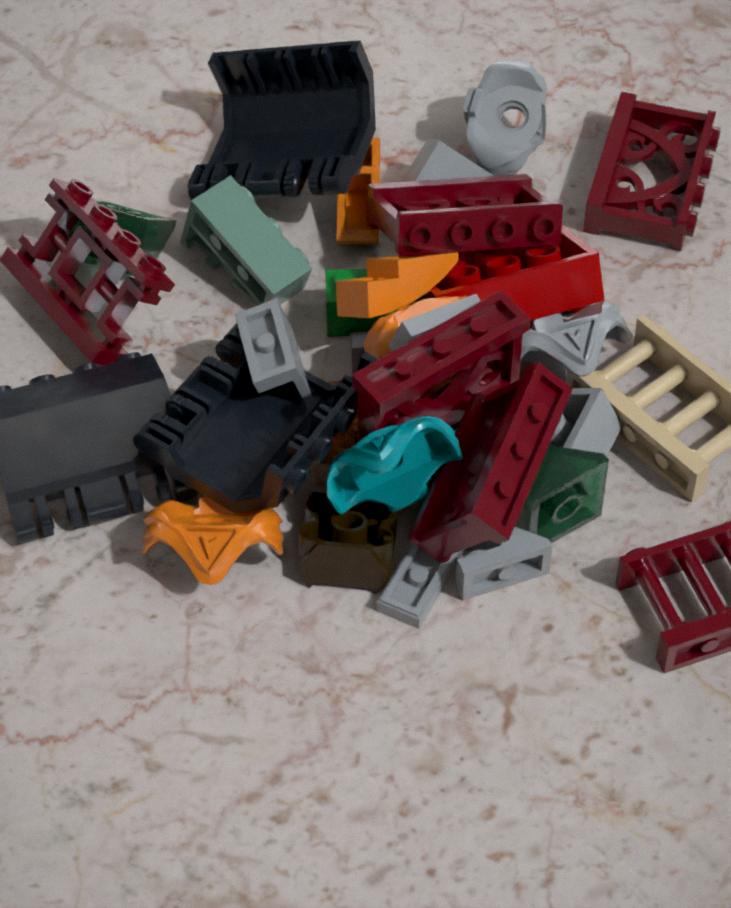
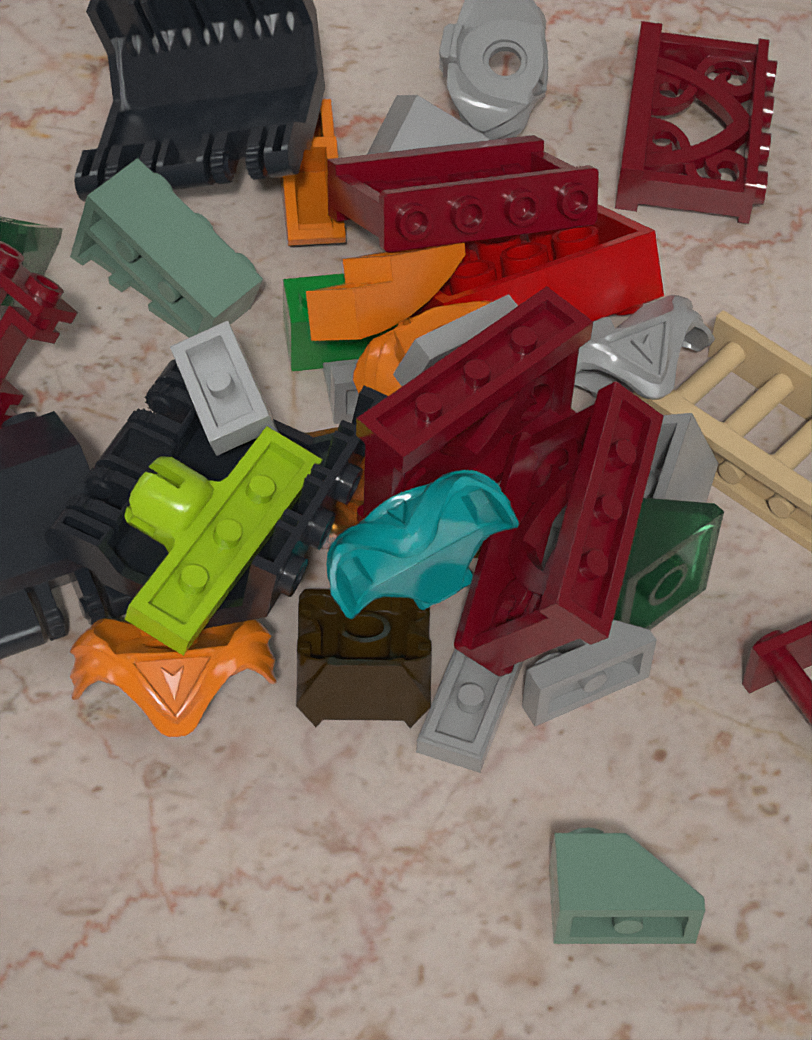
camera: 10 degrees left, 0 degrees up
none -> lime plate [124,426,322,656]
none -> sand green slope [549,828,705,944]

